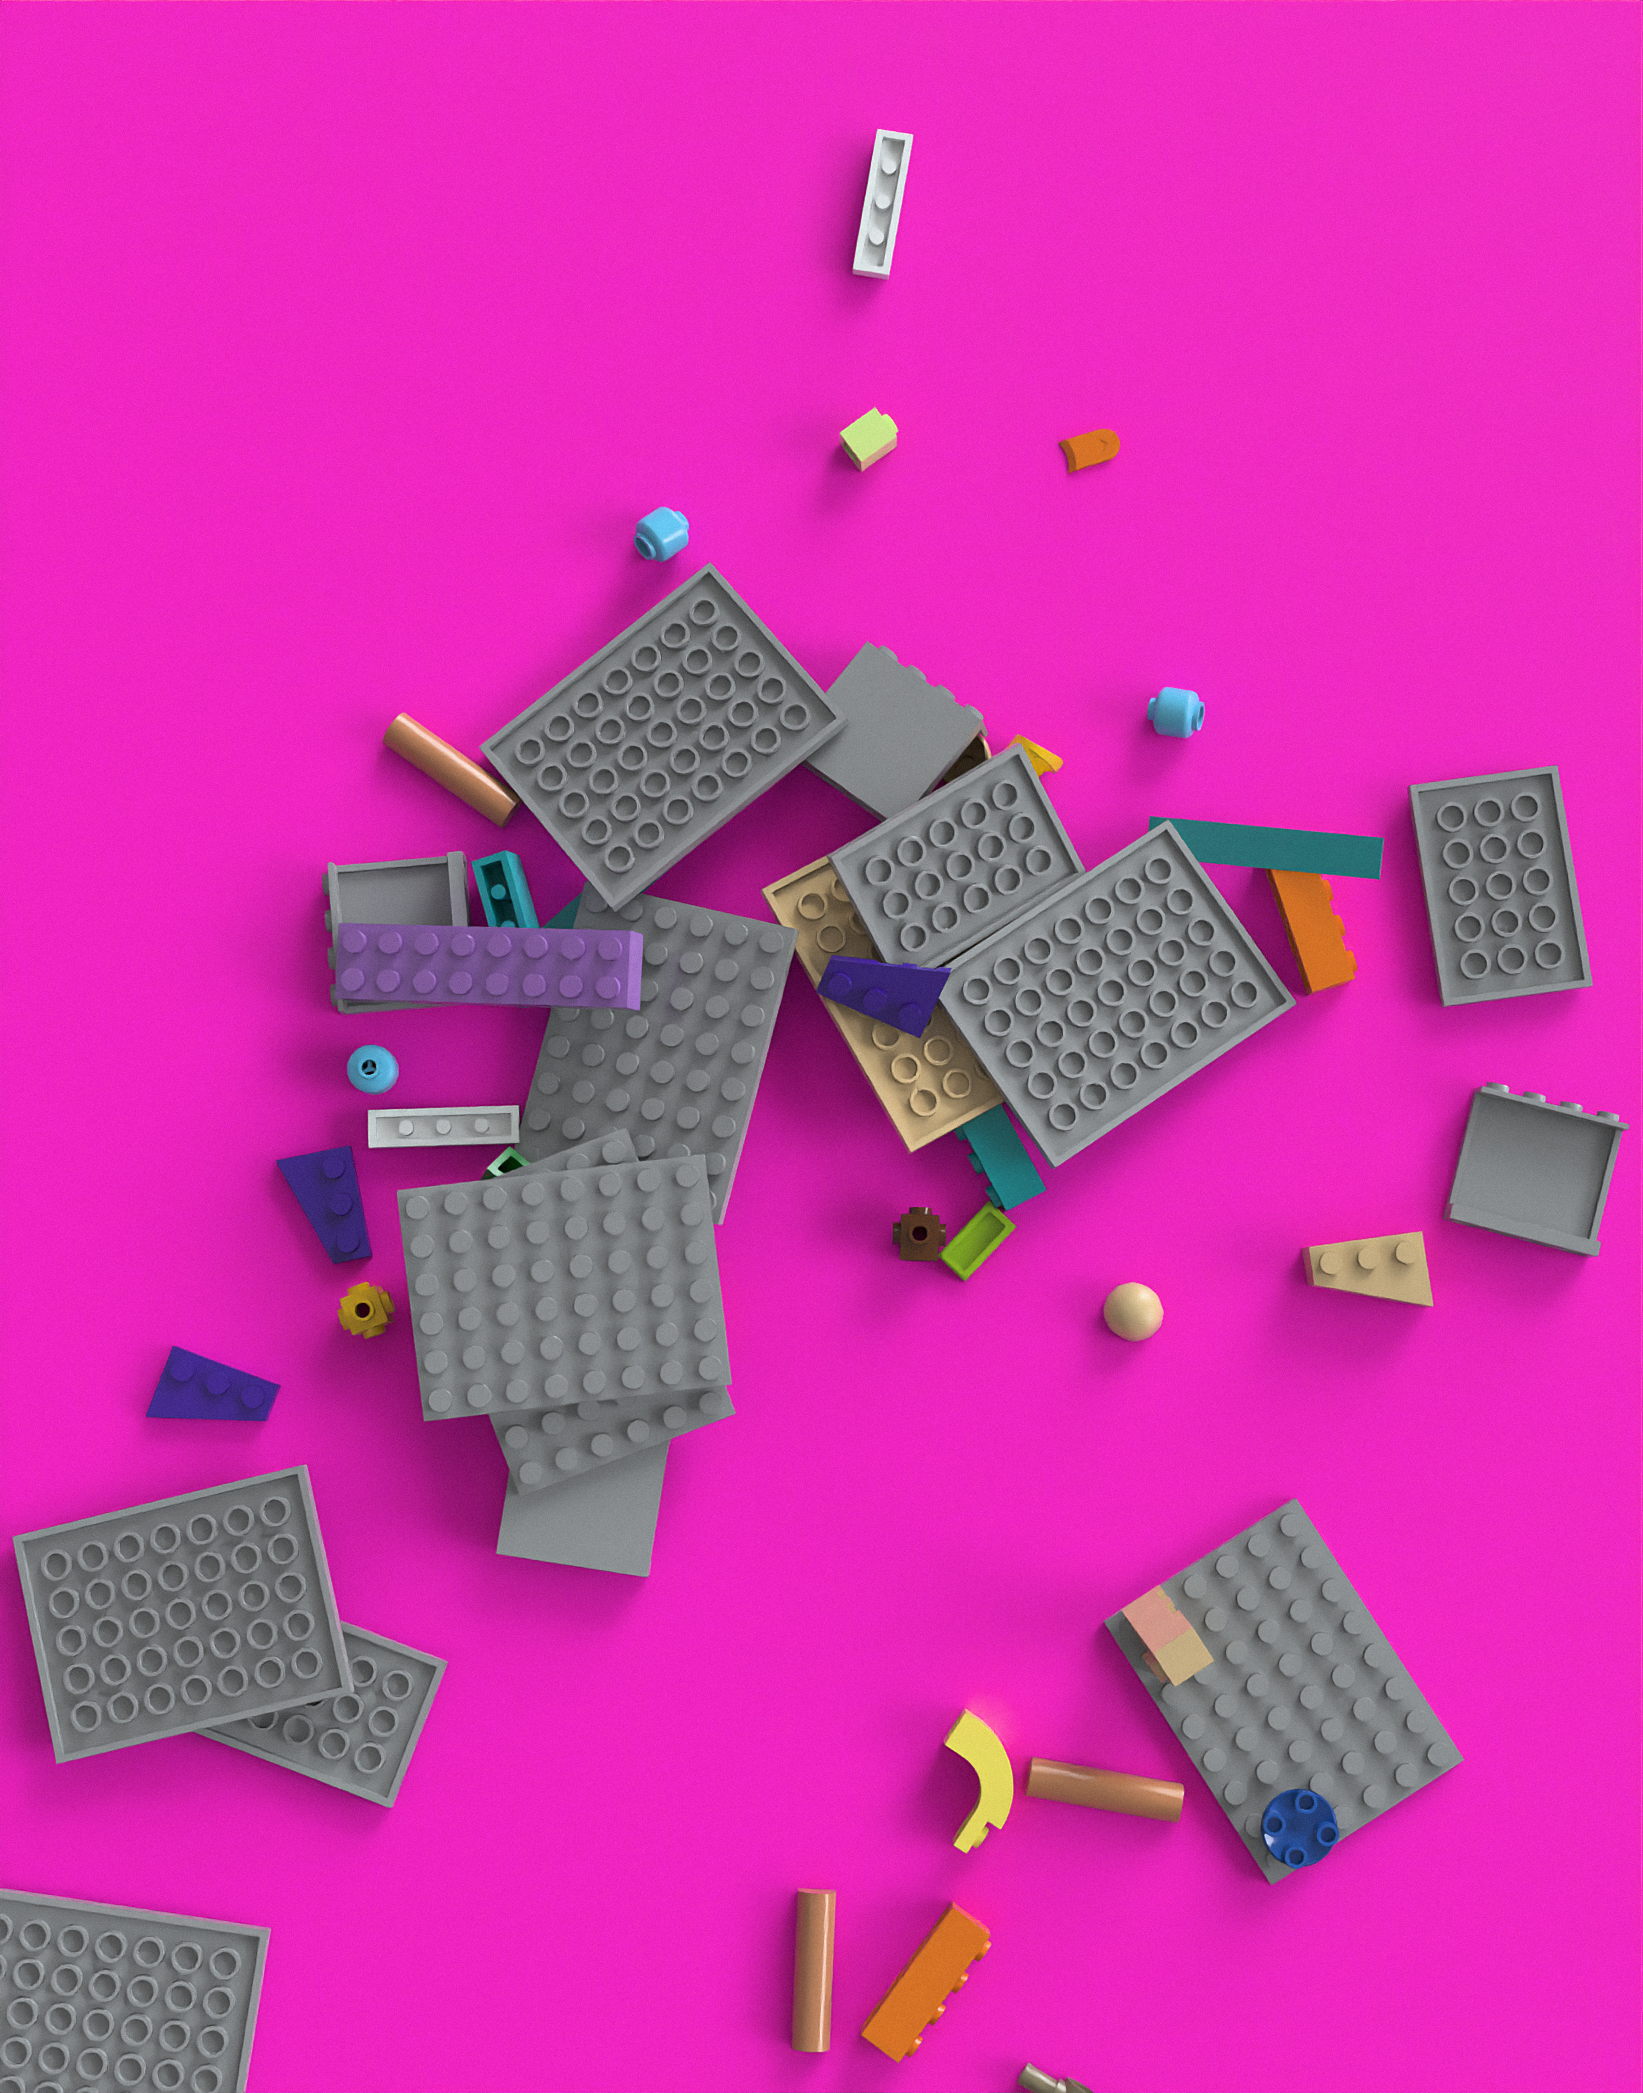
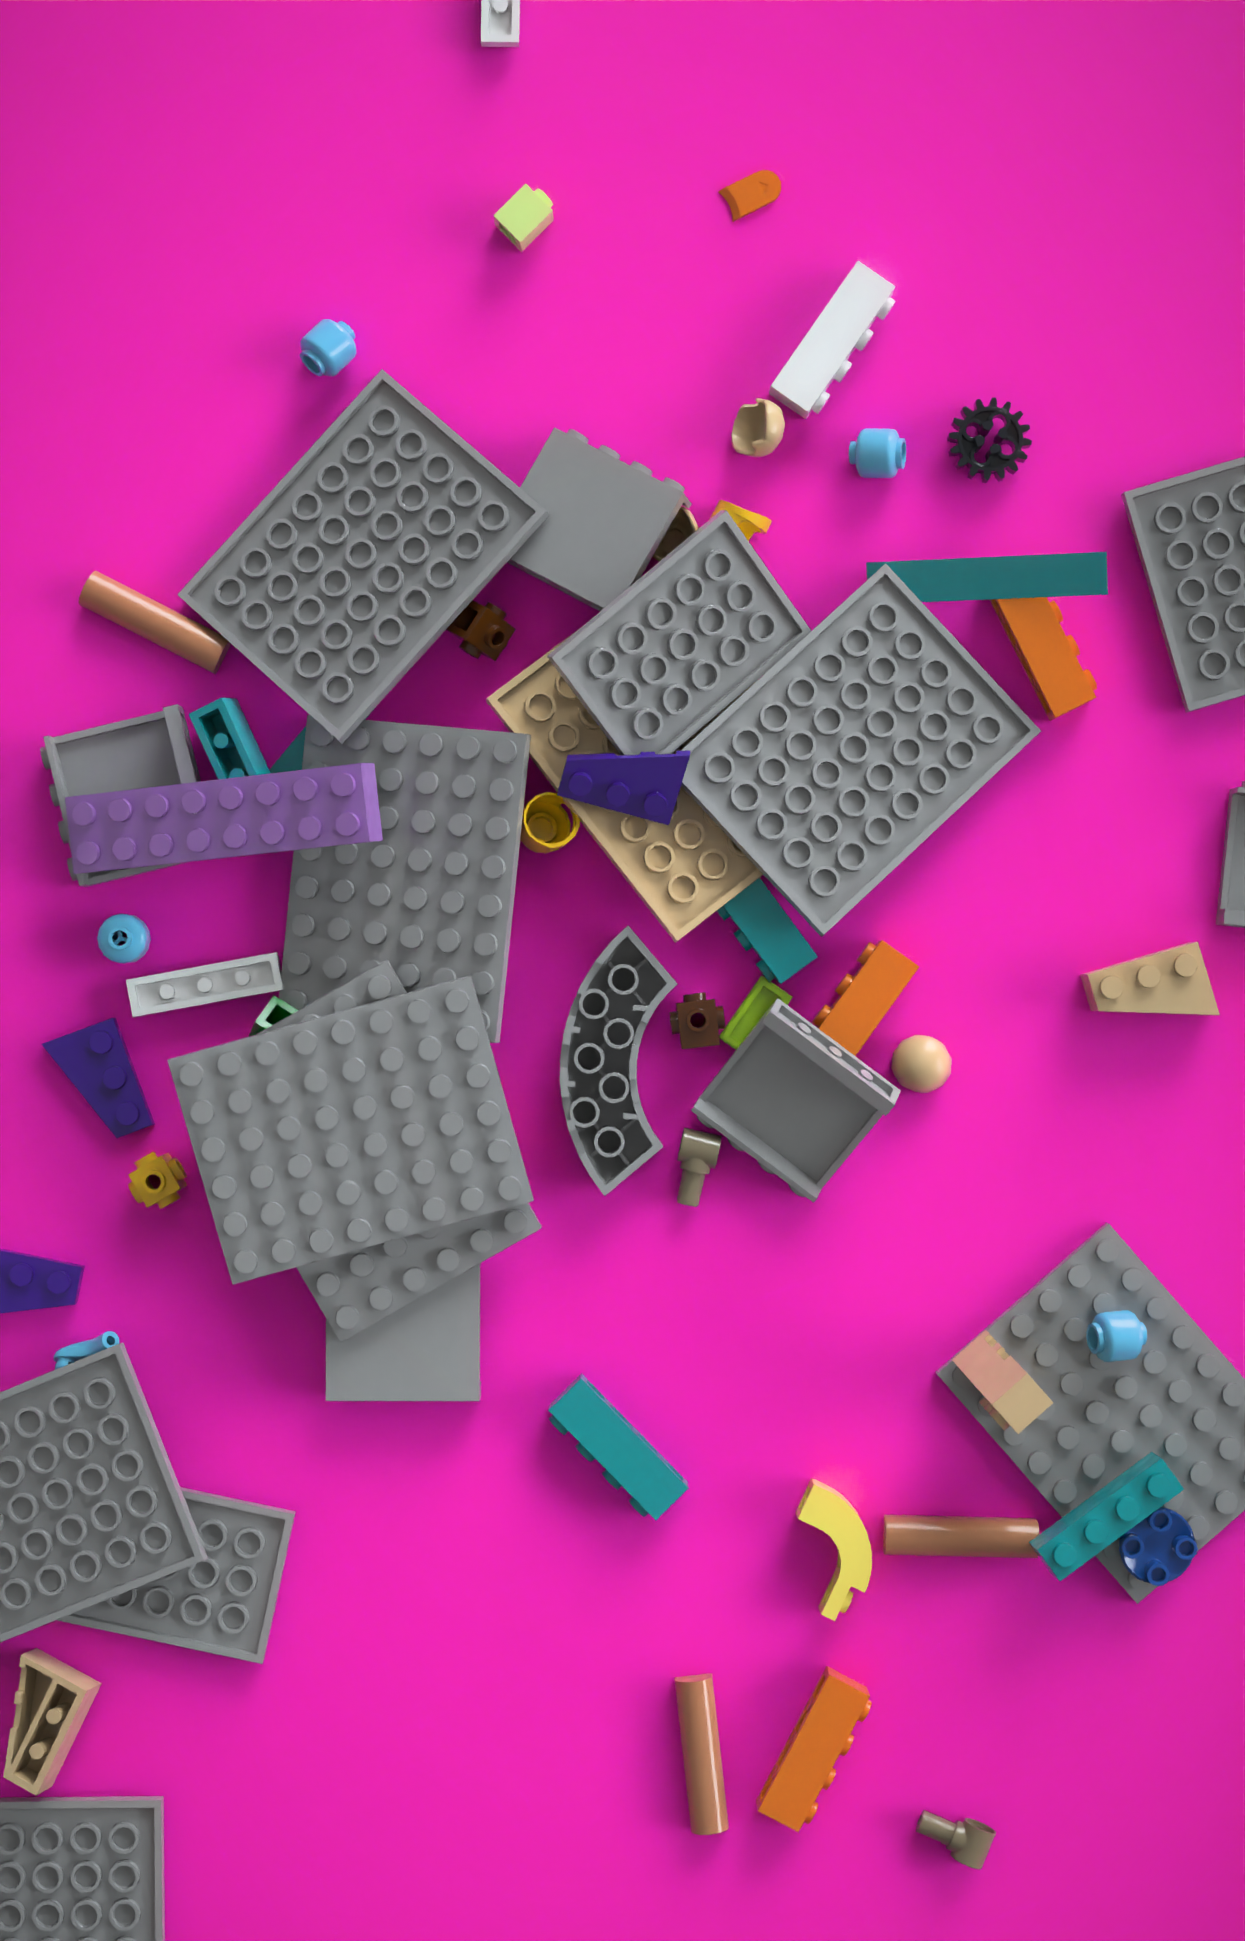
camera: 15 degrees left, 5 degrees up
none -> tan wedge [3,1648,102,1796]
none -> medium azure arm [53,1331,119,1370]
none -> reddish brown brick [446,600,516,661]
none -> yellow helmet [520,792,580,853]
none -> teal brick [548,1373,689,1520]
none -> light grey brick [560,926,677,1196]
none -> dark tan pin [677,1127,722,1207]
none -> light grey panel [691,998,901,1203]
none -> tan hair [731,398,785,457]
none -> white brick [769,260,896,419]
none -> orange brick [812,940,919,1056]
none -> black gear [947,398,1032,483]
none -> teal brick [1029,1452,1184,1581]
none -> medium azure head [1086,1310,1147,1362]

